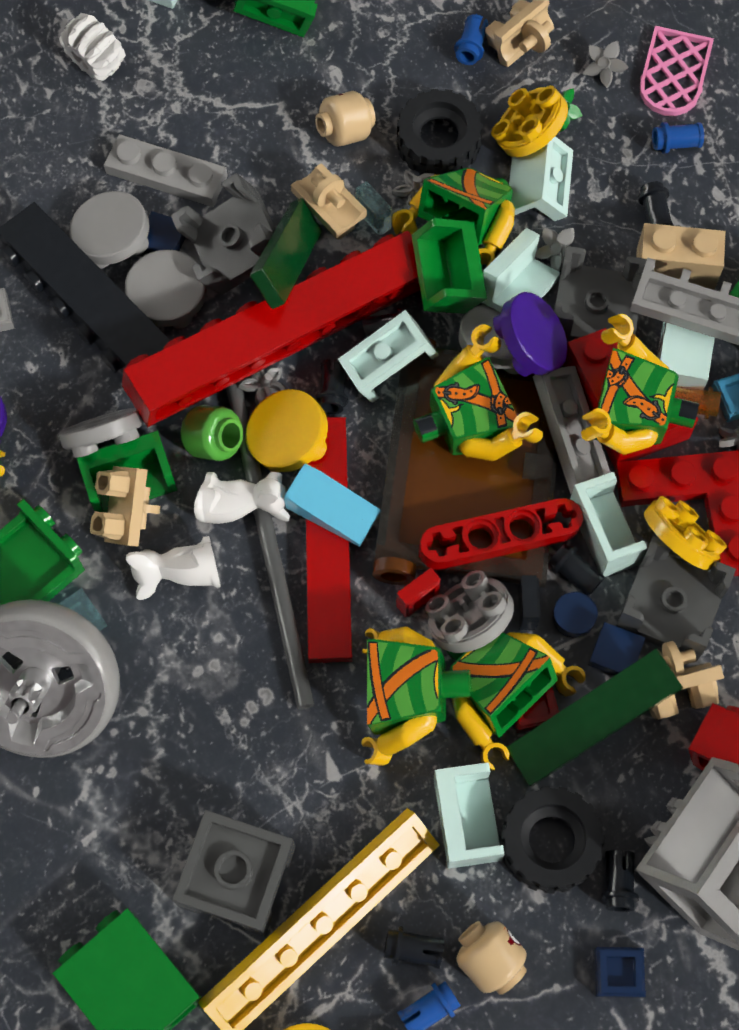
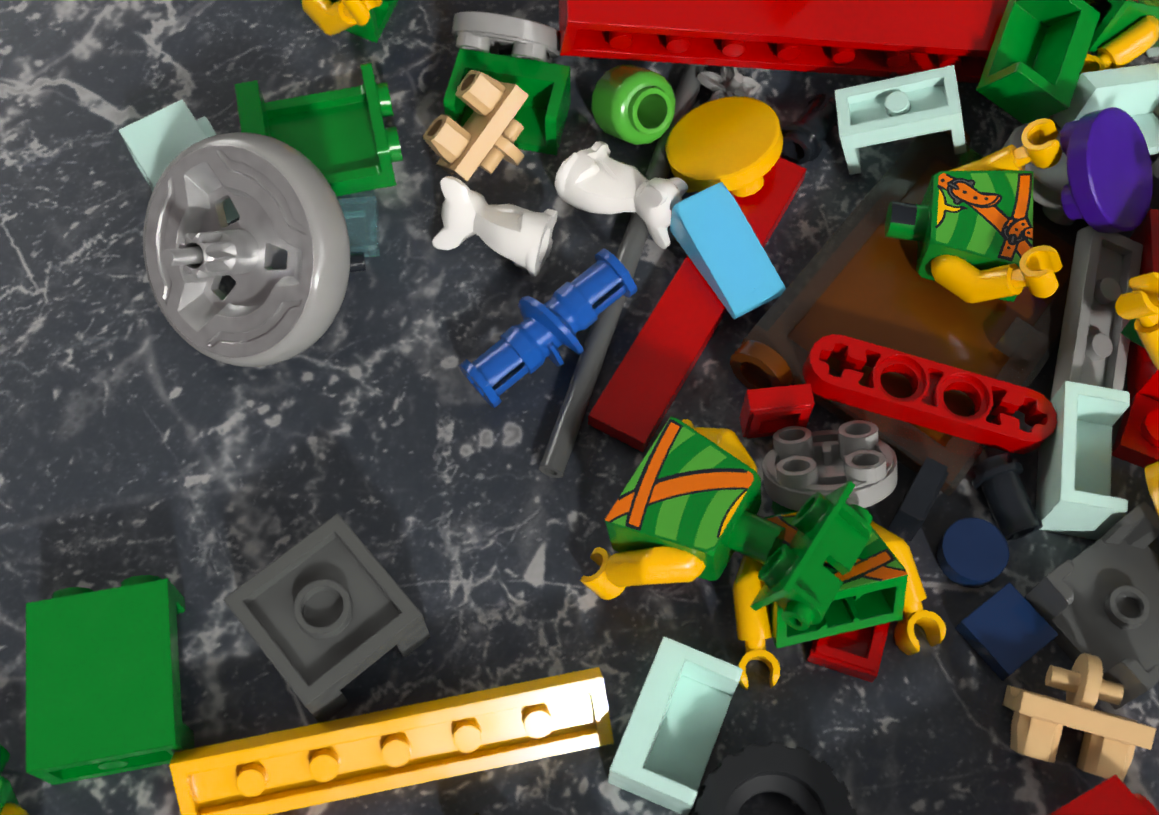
camera: 30 degrees right, 5 degrees down
dark green tile [507,648,683,786] -> none
none -> blue piece [458,248,637,408]
none -> green hinge [750,481,873,631]

